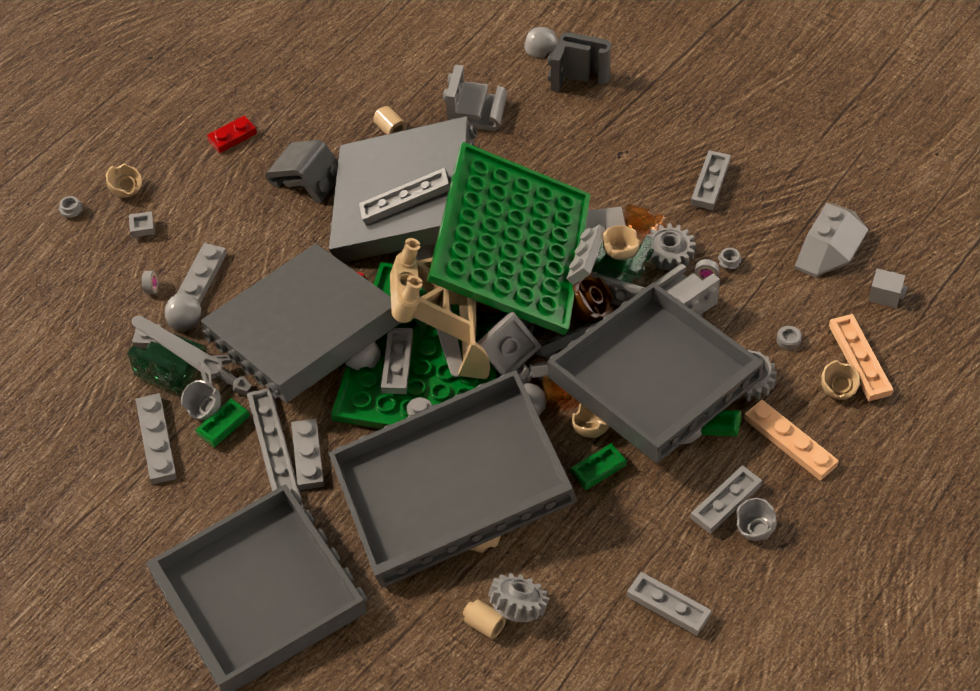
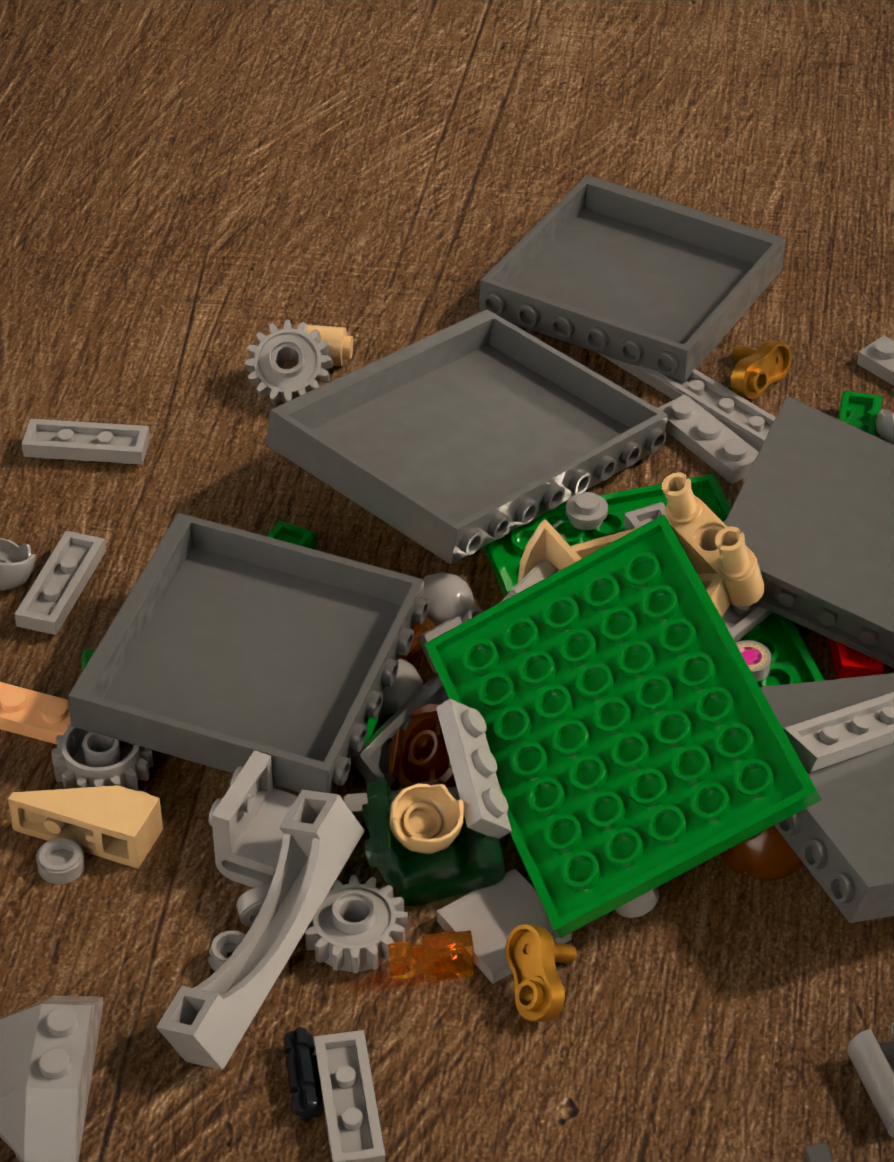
camera: 150 degrees right, 10 degrees down
none -> tan slope [8,785,163,869]
none -> light grey arch [156,790,365,1070]
none -> black axle [283,1027,324,1121]
none -> pearl gold piece [505,924,577,1022]
none -> pearl gold piece [731,340,792,399]

